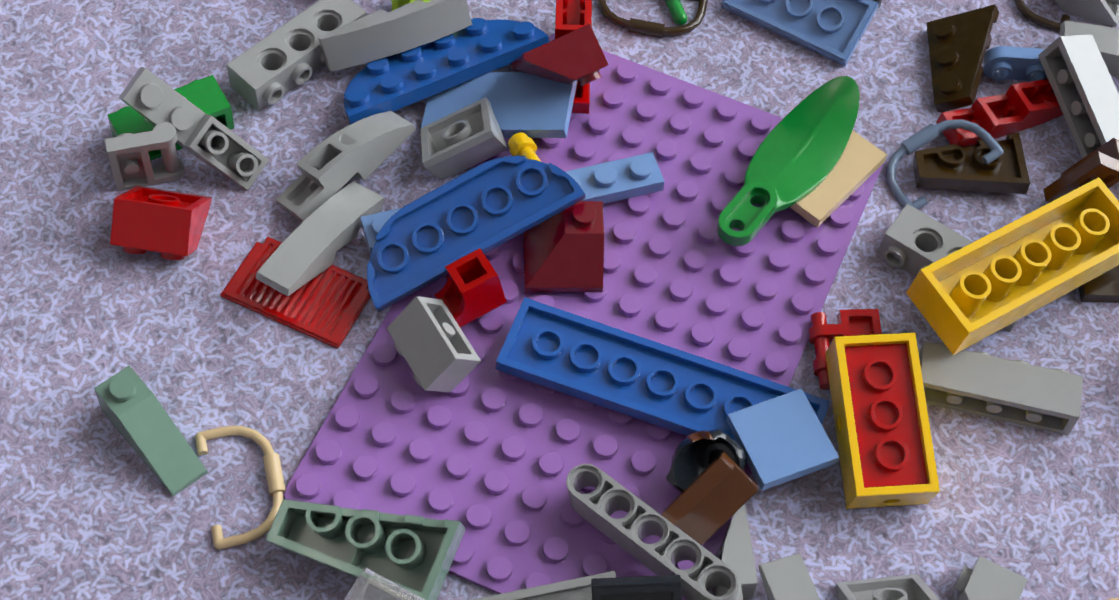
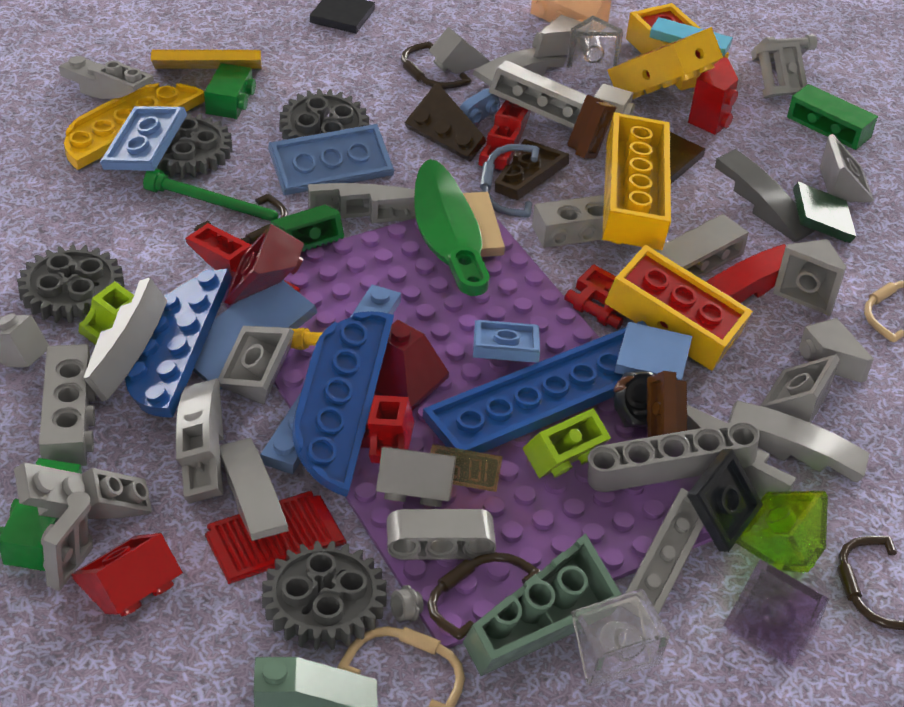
camera: 50 degrees left, 15 degrees down
none -> dark grey gear [262,541,387,650]
none -> green brick [271,204,344,252]
none -> light grey slope [308,183,415,223]
none -> light grey beam [386,509,496,560]
none -> light grey plate [390,585,424,623]
none -> dark brown piece [427,552,541,640]
none -> clear yellow tile [431,444,503,492]
none -> medium blue tile [473,320,540,363]
none -> lime brick [522,408,611,479]
none -> red slope [706,244,786,303]
none -> light grey slope [773,239,846,316]

